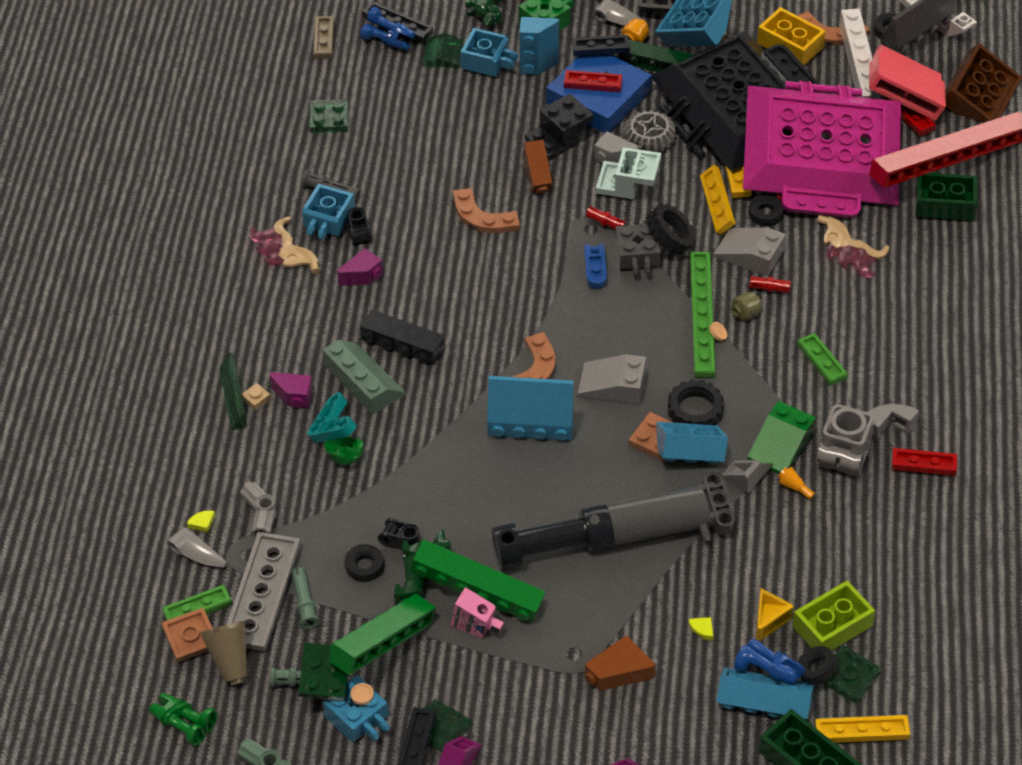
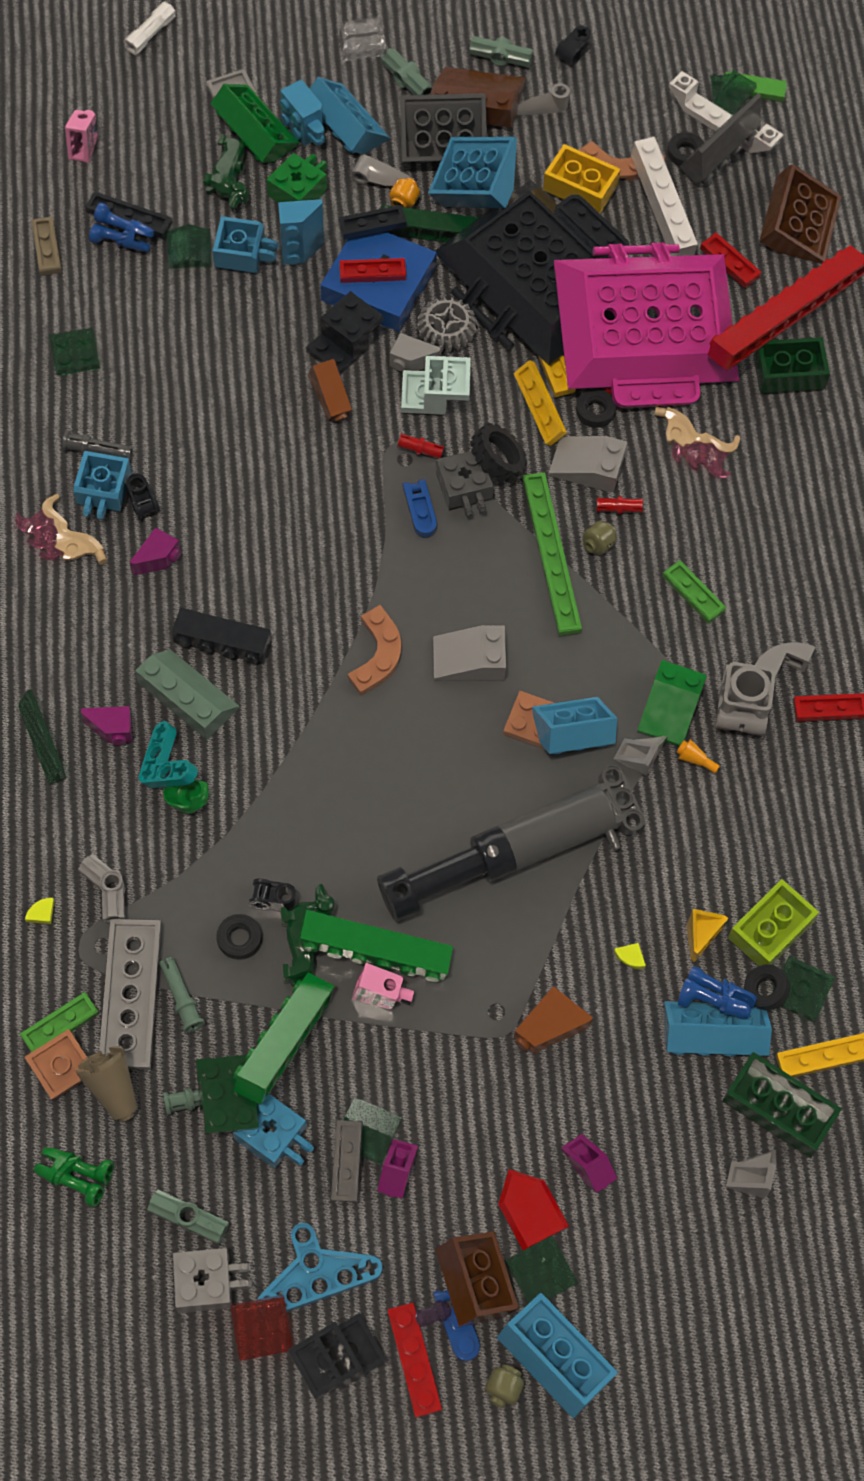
camera: 15 degrees left, 15 degrees up
light grey piece [167,527,227,567] -> none
tan plate [241,383,271,411] -> none
light nougat piece [351,683,374,705] -> none
nougat plate [453,188,520,233] -> none
dark azure slope [487,376,574,441] -> none
black tyre [668,379,724,425] -> none
light nougat piece [709,322,727,341] -> none
coral piece [869,45,946,121] -> none

